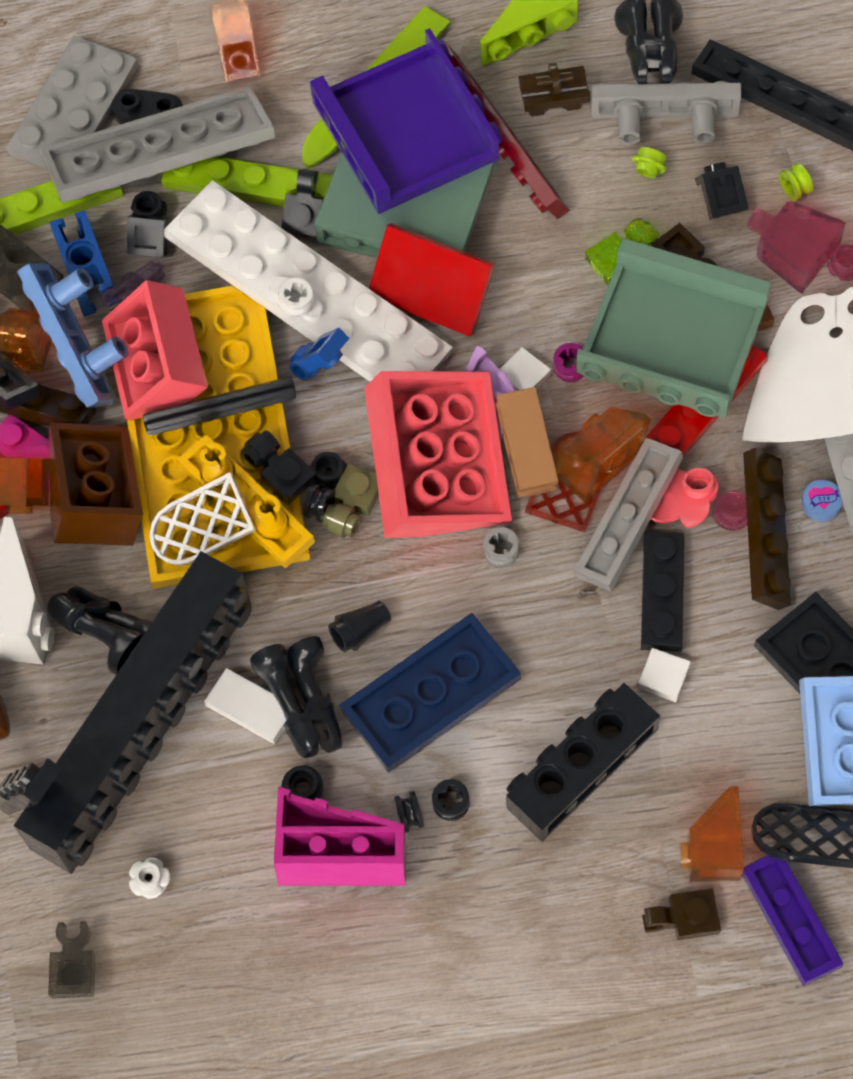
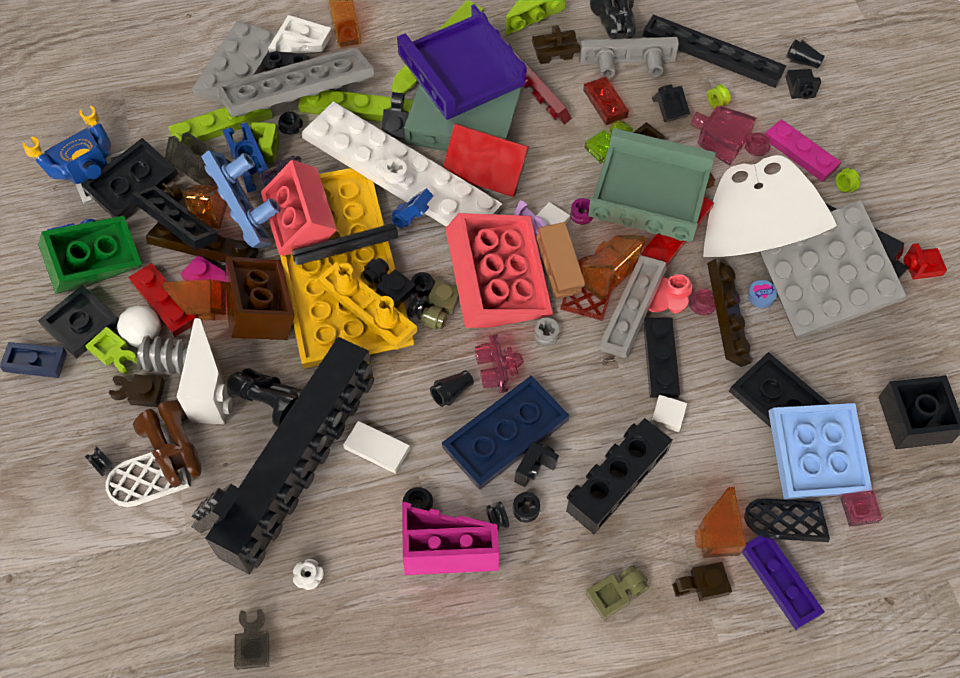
camera: 10 degrees left, 5 degrees down
black plate [127,214,168,258] -> none
white window [149,472,257,566] -> none
black piece [250,636,342,758] -> none
lime plate [631,147,667,179] -> none
none -> lime bracket [250,122,280,164]
none -> white wing [268,15,333,53]
none -> clear pink hips [475,334,524,393]
none -> black bracket [514,441,559,487]
none -> clear red plate [583,76,629,125]
none -> olive plate [586,566,649,620]

